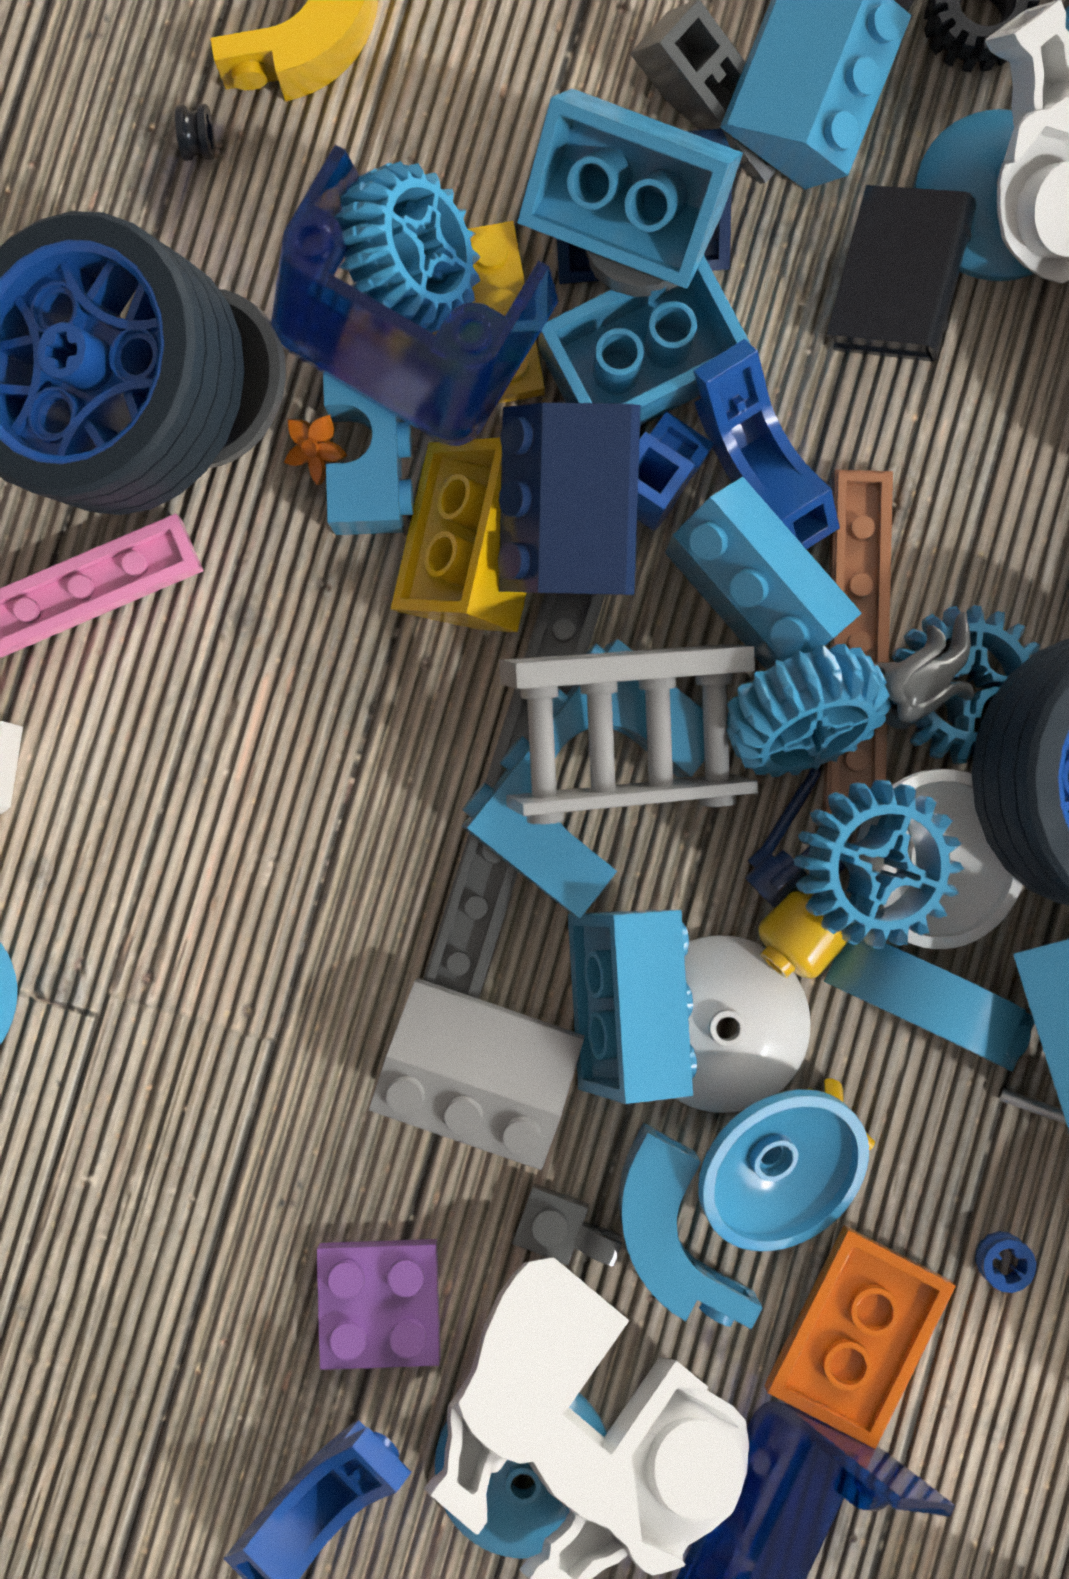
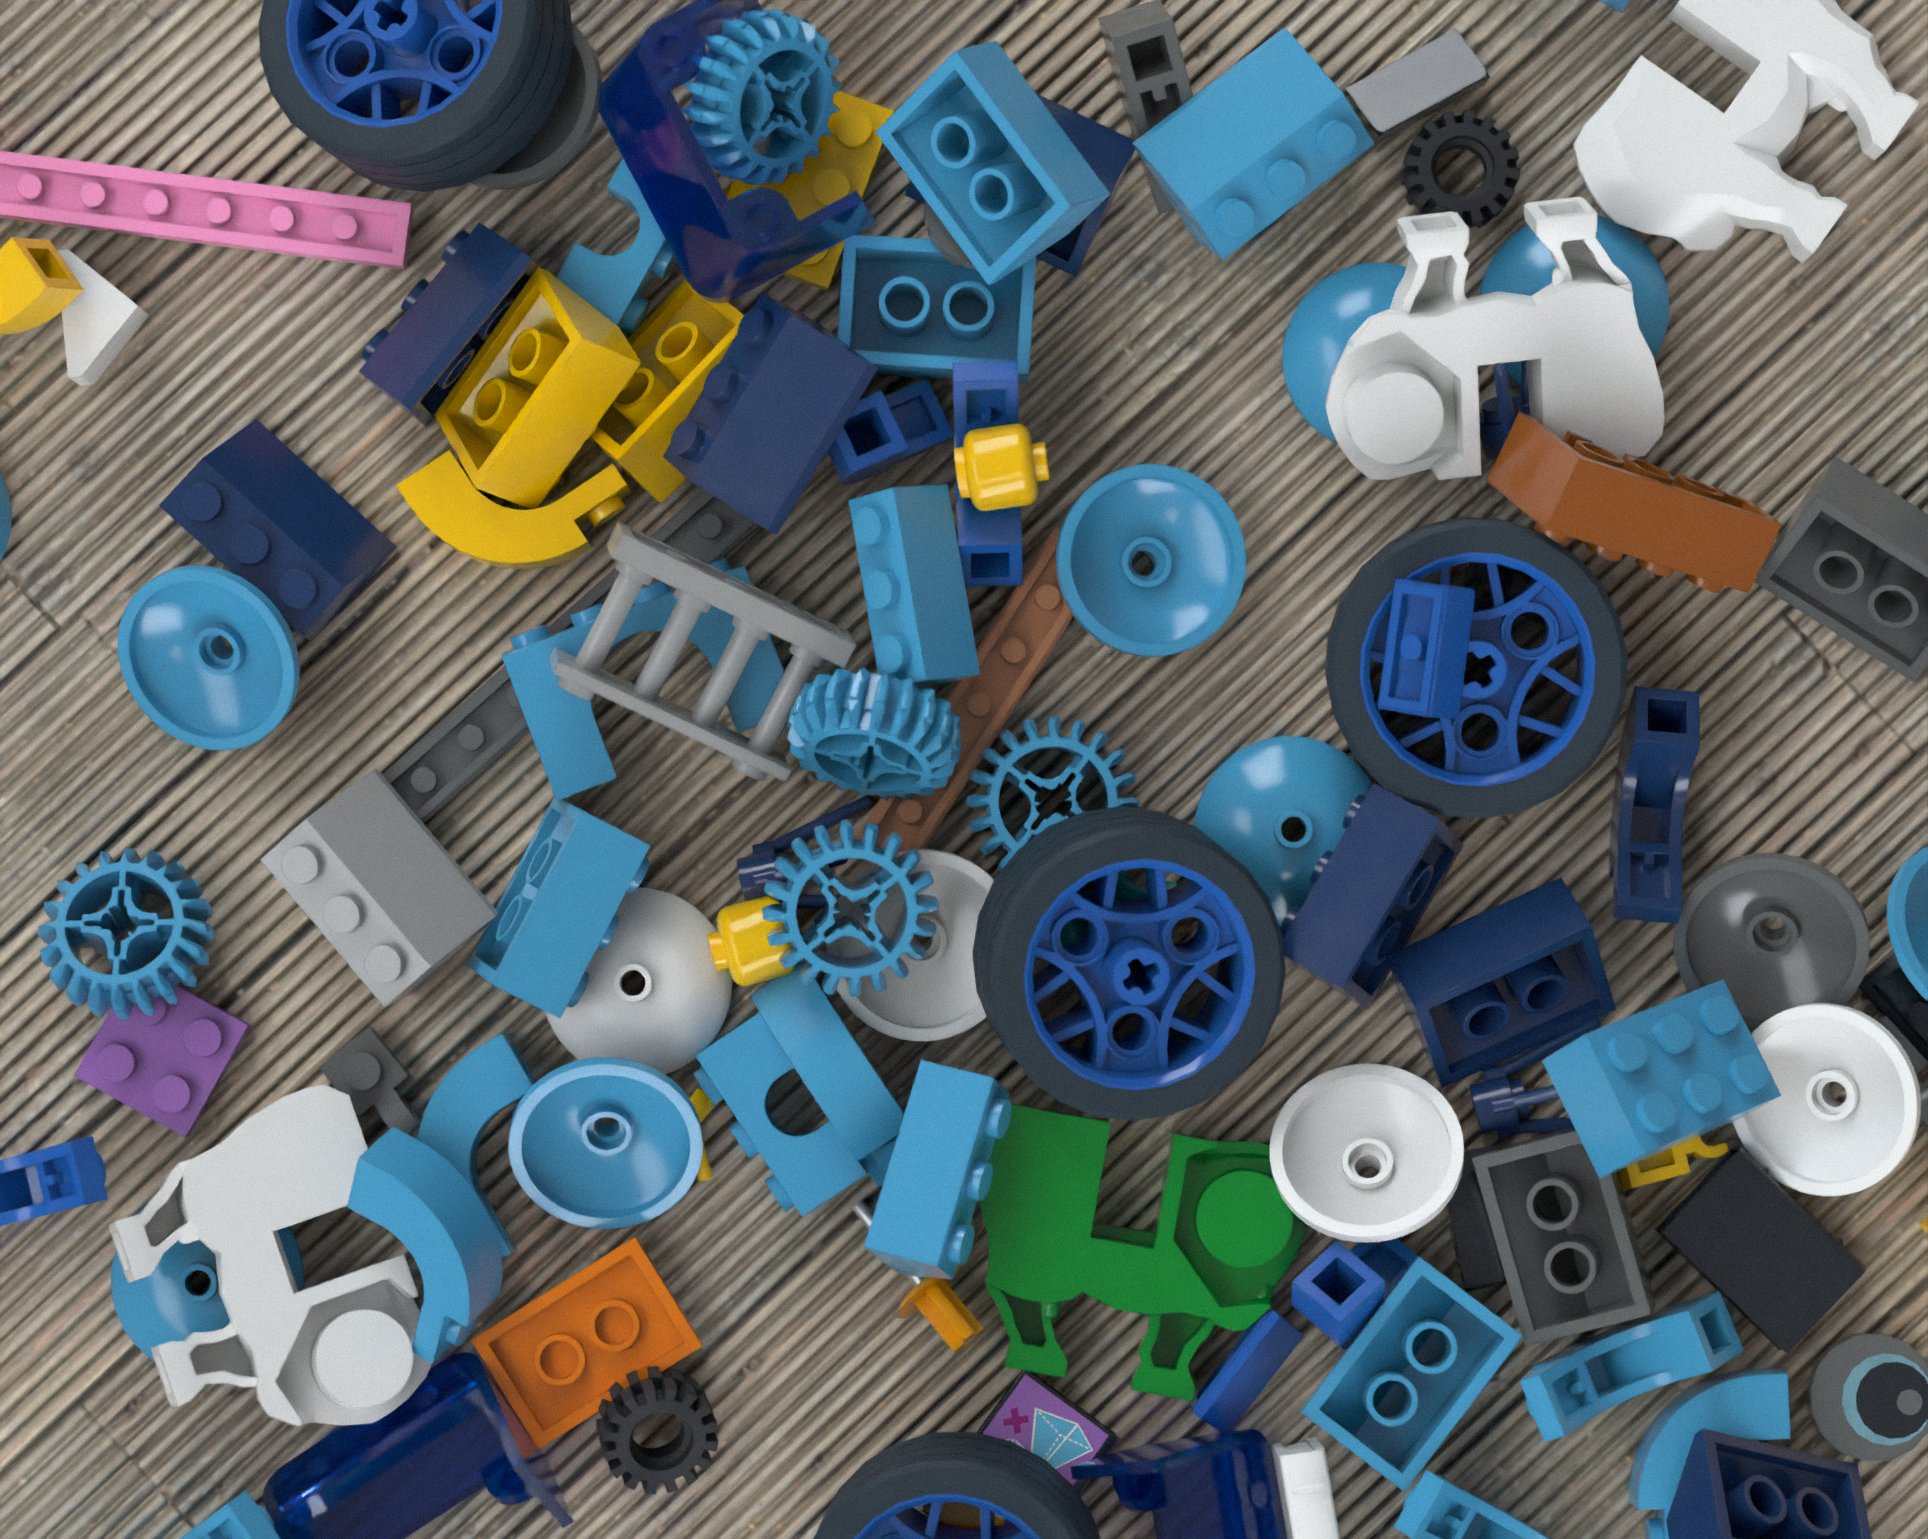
camera: 30 degrees right, 0 degrees up
orange plant [284,415,348,485] -> none
black piece [827,185,977,362] -> none
dark grey piece [874,612,974,729] -> none
blue bush [975,1231,1037,1293] -> none
none -> dark azure gear [38,846,215,1021]
none -> dark azure dish [118,565,300,751]
none -> dark blue slope [159,419,398,641]
none -> dark azure arch [347,1127,503,1363]
none -> dark blue slope [359,222,537,427]
none -> yellow arch [396,450,632,569]
none -> yellow slope [435,267,641,509]
none -> black tyre [596,1366,719,1494]
none -> dark azure arch [693,1013,868,1217]
none -> yellow head [954,423,1050,511]
none -> dark azure dish [1056,464,1246,657]

